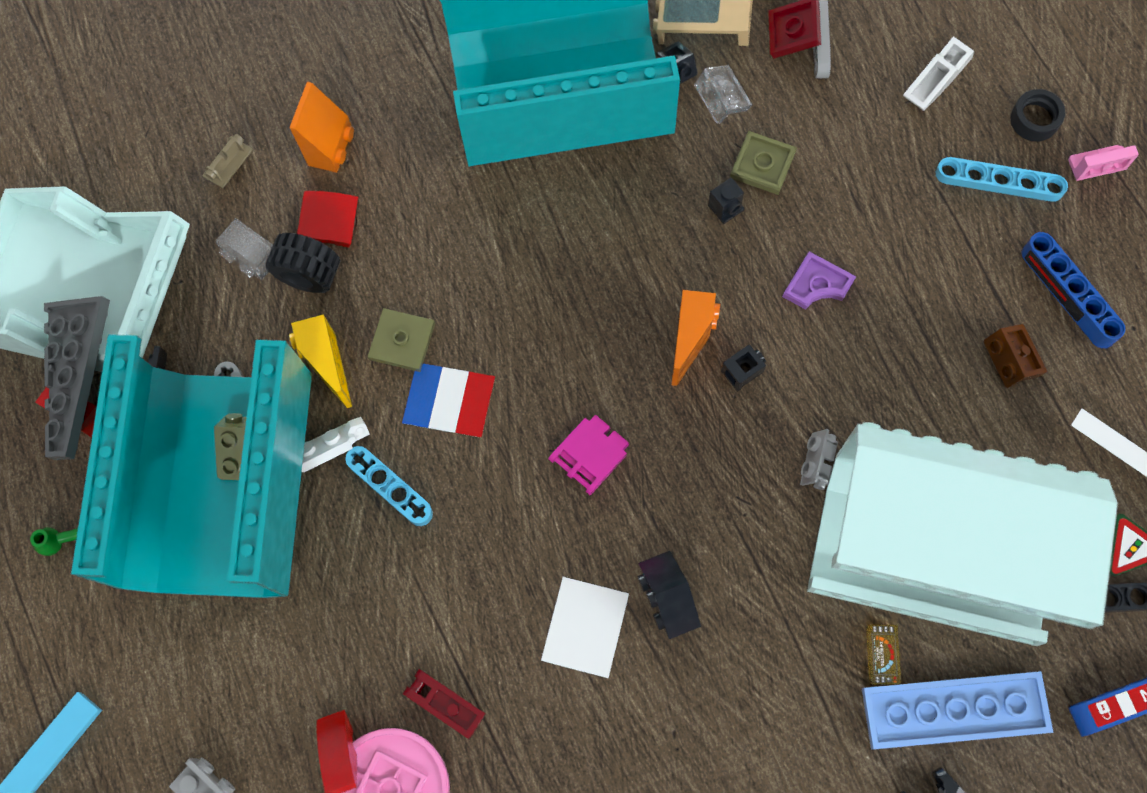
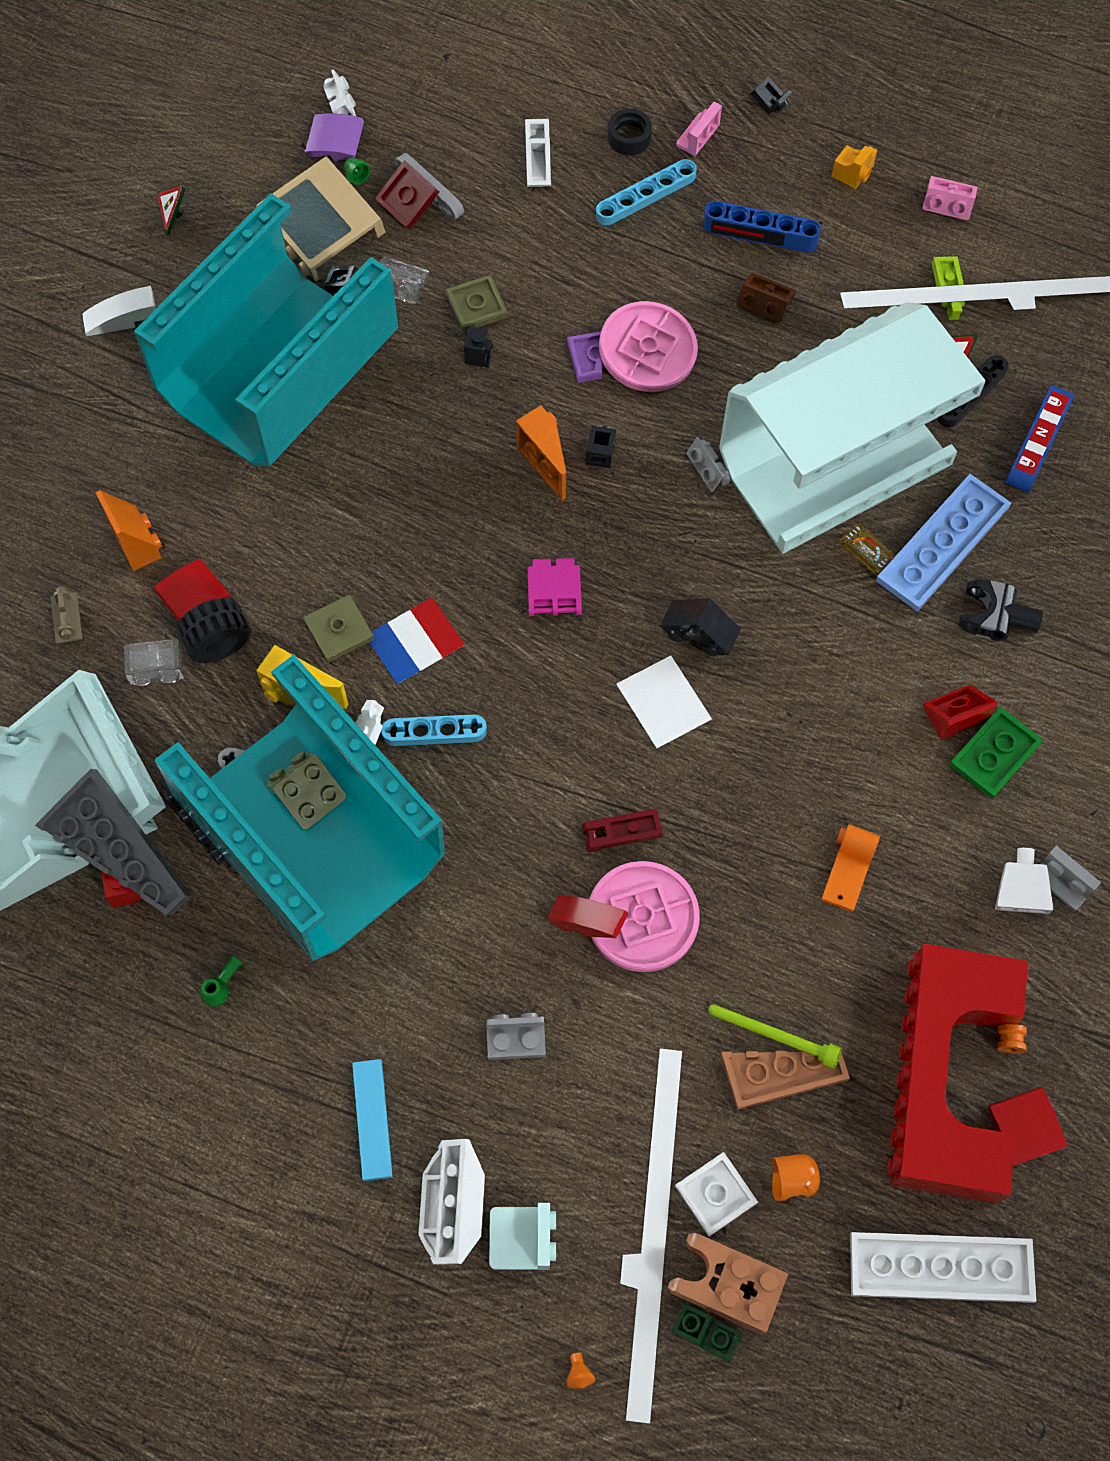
camera: 50 degrees left, 5 degrees down
none -> bright pink plate [599,301,698,392]

